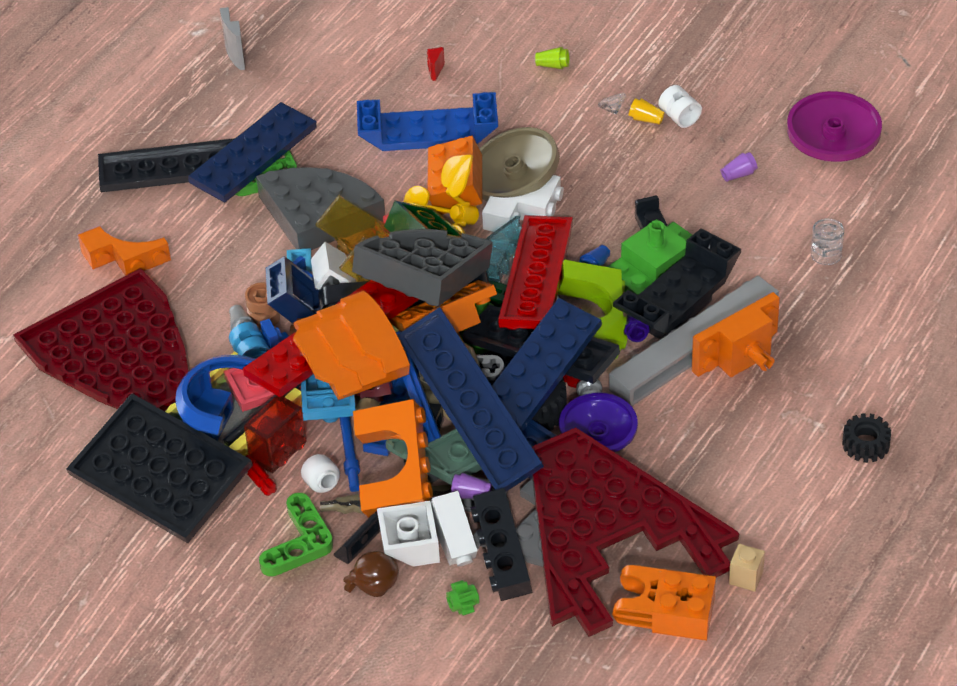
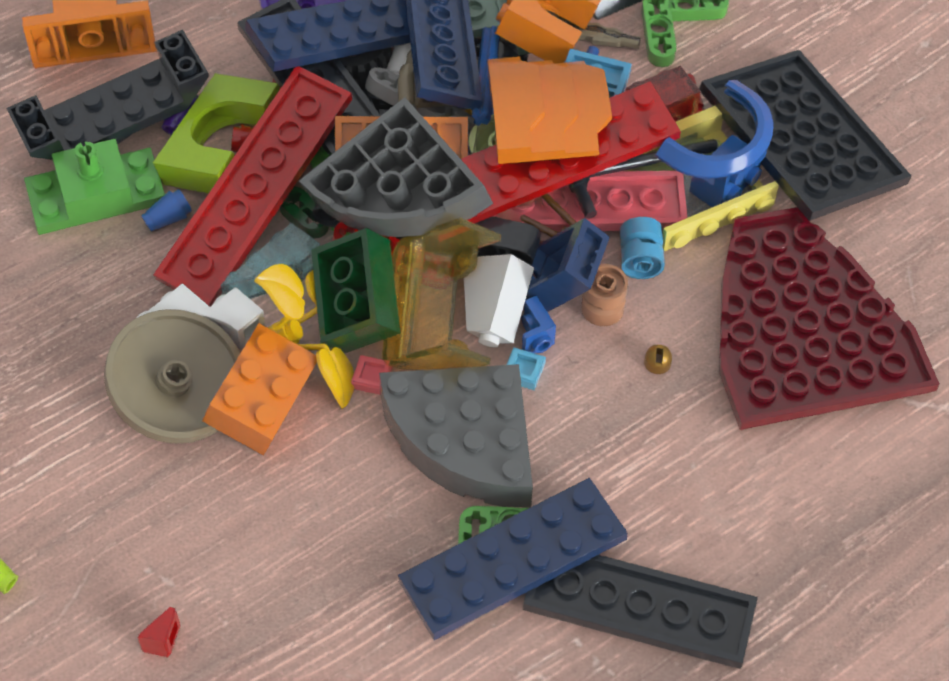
camera: 160 degrees left, 10 degrees up
orange arch [78,226,171,276] -> none
light grey cone [229,305,254,331] -> none
blue bracket [260,318,289,349] -> none
white head [301,454,340,493] -> none
blue slope [357,92,498,151] -> none
light grey brick [609,276,779,406] -> none
black bracket [635,195,667,229] -> none
none -> pearl gold hinge [644,344,672,374]

